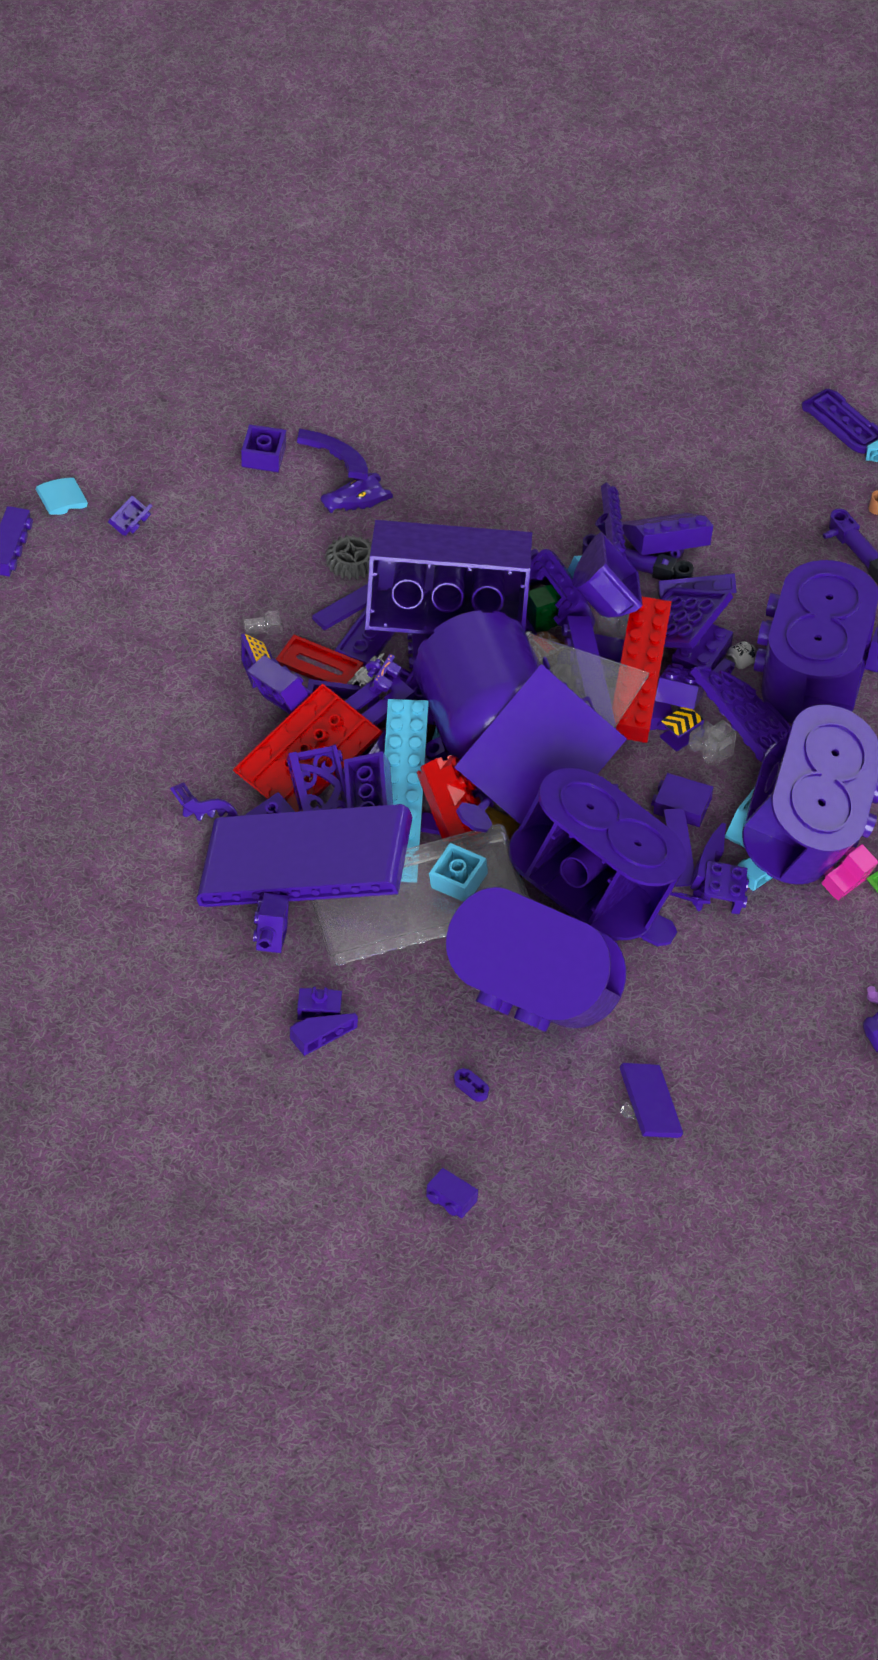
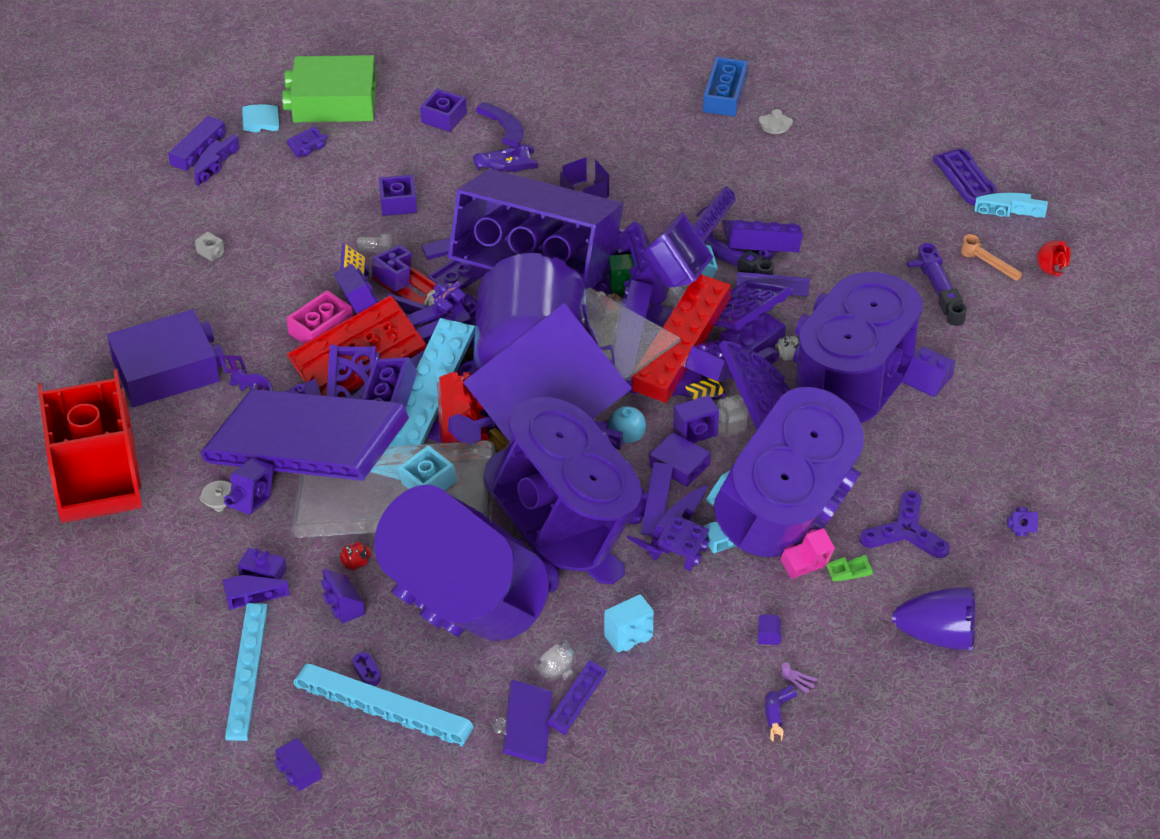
camera: 20 degrees right, 5 degrees down
none -> red brick [37,369,143,524]
none -> dark purple brick [107,309,226,408]
none -> dark purple slope [194,134,240,186]
none -> light grey brick [195,232,224,261]
none -> light grey piece [199,481,231,512]
none -> medium azure plate [225,603,268,741]
none -> bright green brick [283,55,376,122]
none -> dark pink brick [286,290,353,344]
none -> medium azure beam [294,664,474,746]
none -> dark purple slope [321,569,365,624]
none -> red head [340,541,371,570]
none -> dark purple brick [372,245,412,292]
none -> dark purple brick [379,175,417,216]
none -> clear cylinder [534,640,576,681]
none -> dark purple plate [547,660,607,735]
none -> dark purple piece [560,157,609,199]
none -> medium azure brick [604,594,654,653]
none -> medium azure cylinder [608,406,646,443]
none -> dark purple brick [673,395,719,443]
none -> blue brick [703,57,748,117]
none -> dark purple piece [758,615,781,645]
none -> light grey piece [759,109,793,134]

